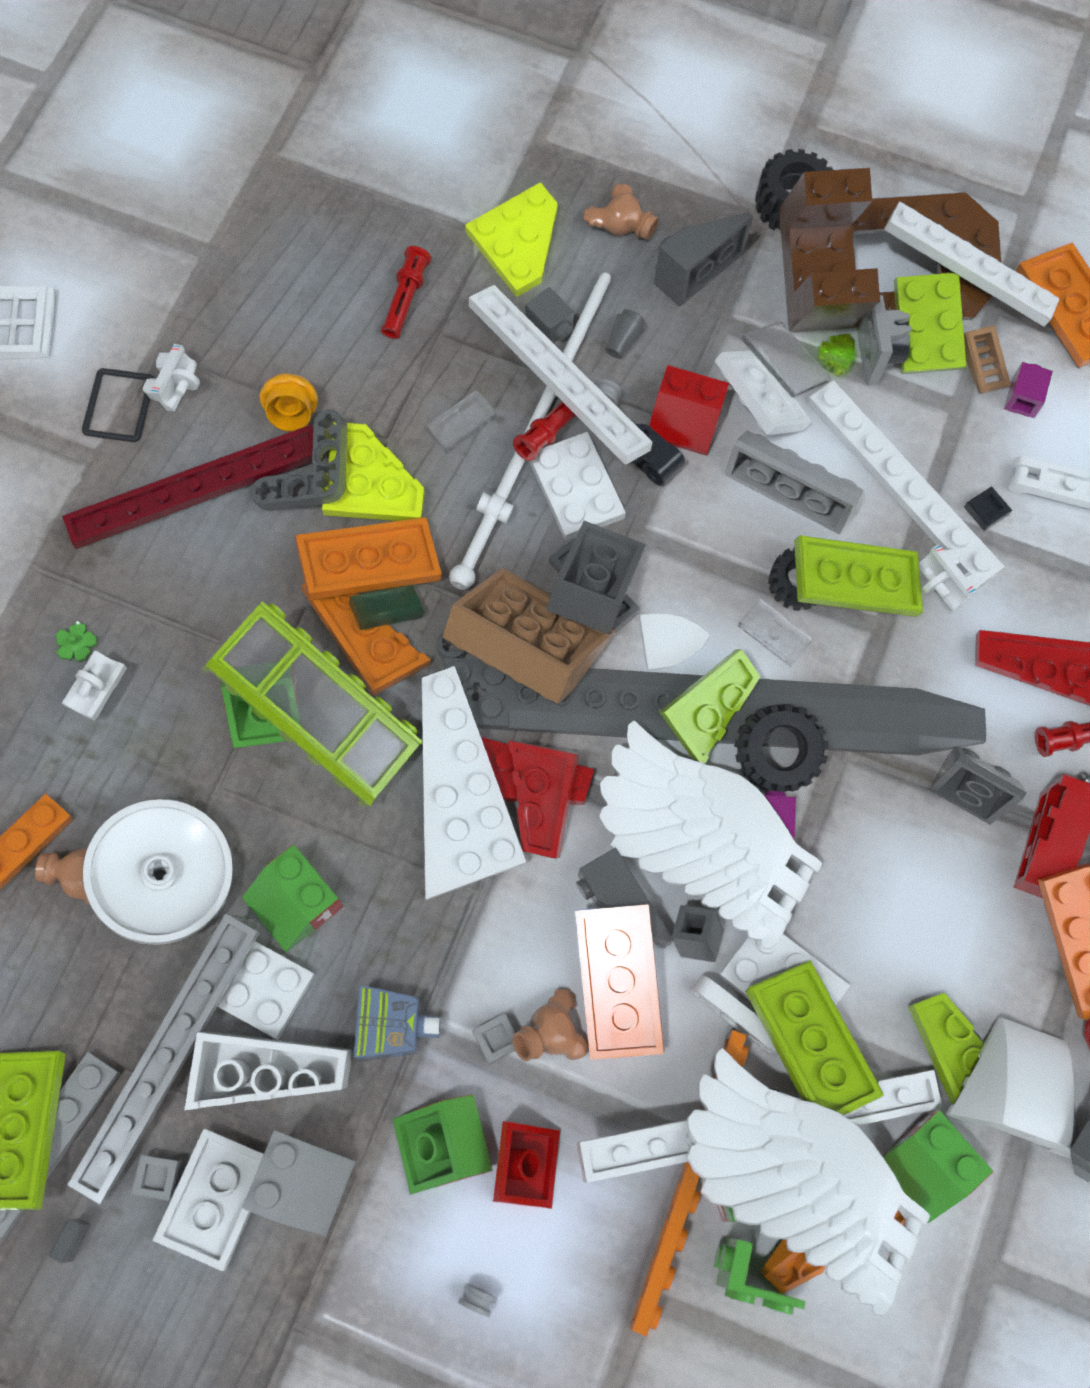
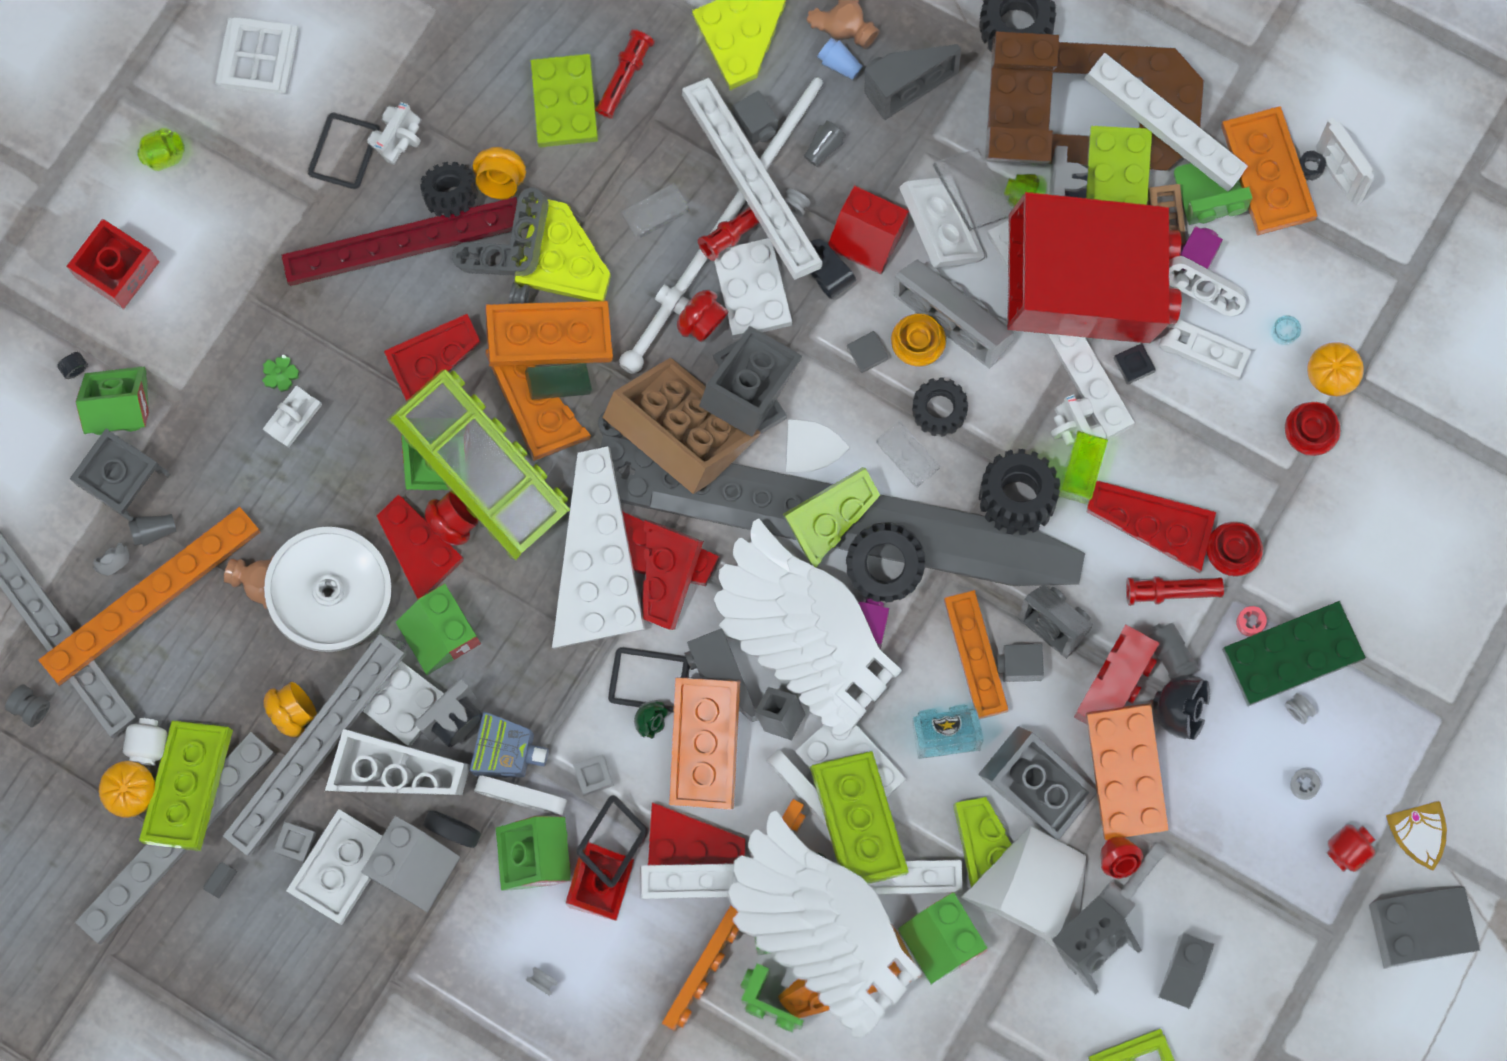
camera: 20 degrees right, 5 degrees up
nougat animal [512,989,589,1061] -> none
lime tile [794,535,923,617] -> none
none -> light orange piece [263,682,317,738]
none -> red wing [377,494,464,600]
none -> red wing [384,314,481,401]
none -> light grey piece [415,679,483,747]
none -> black tyre [420,162,478,217]
none -> black tyre [423,810,481,848]
none -> red piece [425,491,478,546]
none -> white beam [474,776,567,816]
none -> dark grey bush [508,282,530,304]
none -> lime plate [531,54,598,147]
none -> black piece [576,795,647,887]
none -> black piece [608,647,689,712]
none -> dark green plate [634,701,668,739]
none -> red wing [648,802,746,866]
none -> red piece [677,290,729,343]
none -> light blue cone [817,38,863,80]
none -> dark grey tile [847,331,889,374]
none -> light orange piece [891,313,946,367]
none -> clear light blue slope [912,705,984,759]
none -> orange plate [944,590,1008,720]
none -> dark grey slope [978,726,1097,840]
none -> black tyre [979,449,1060,535]
none -> dark grey brick [997,644,1044,682]
none -> red brick [1007,192,1182,344]
none -> clear neon green slope [1059,431,1108,504]
none -> white beam [1169,256,1246,316]
none -> bright green bracket [1173,163,1253,225]

